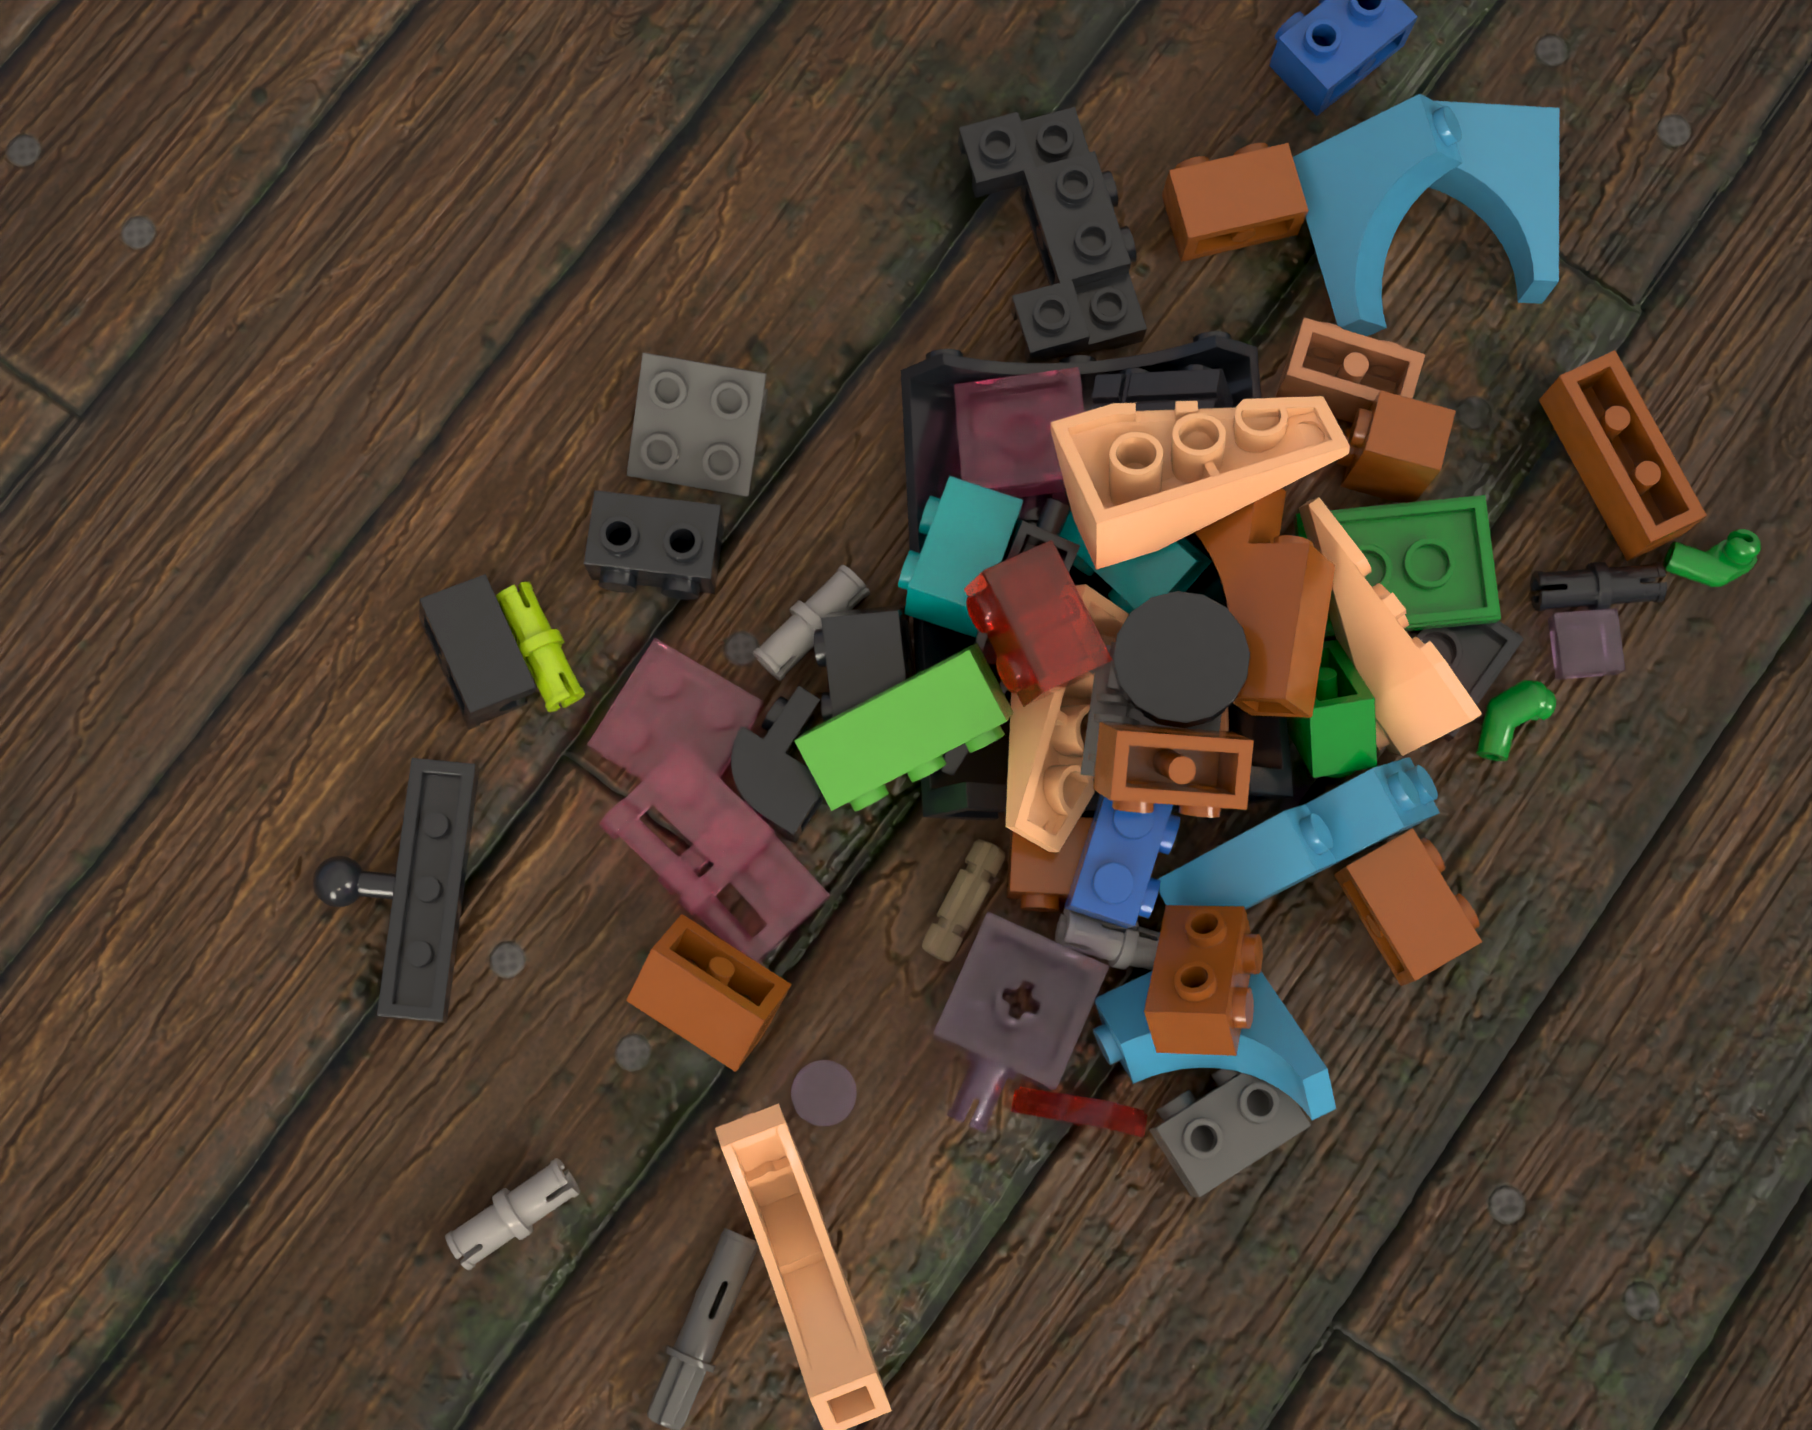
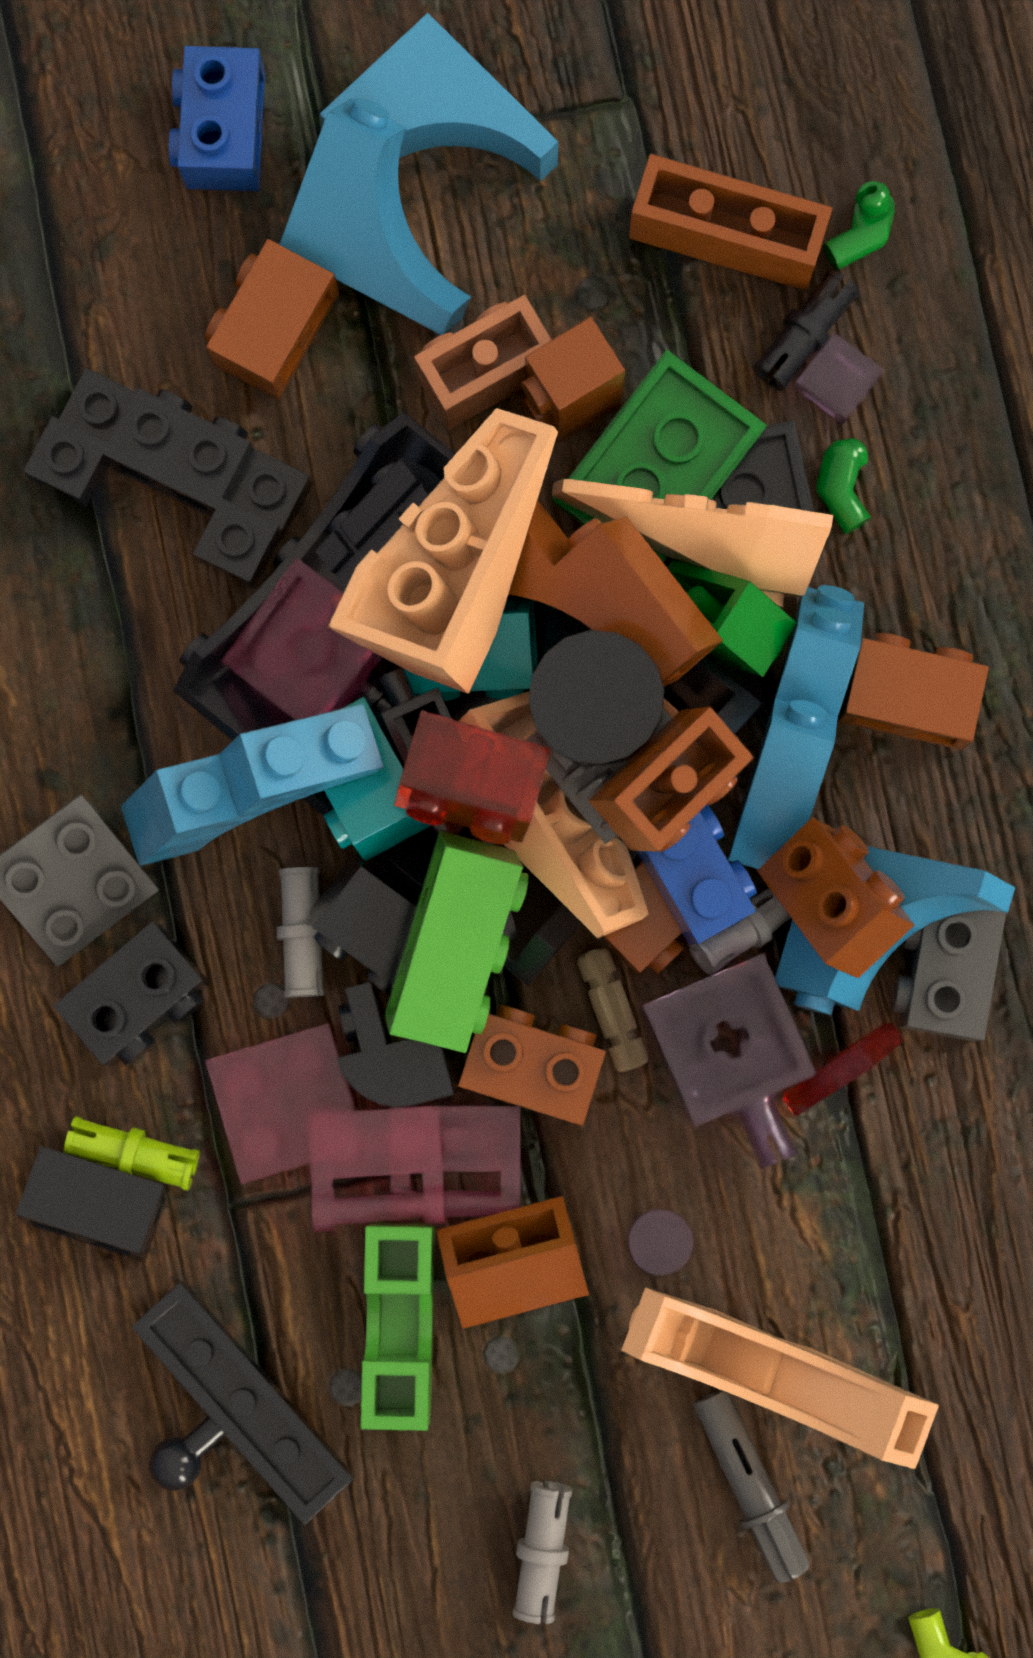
camera: 40 degrees left, 5 degrees up
none -> dark azure arch [121,704,384,866]
none -> bright green arch [361,1222,435,1431]
none -> dark orange brick [458,1004,606,1126]

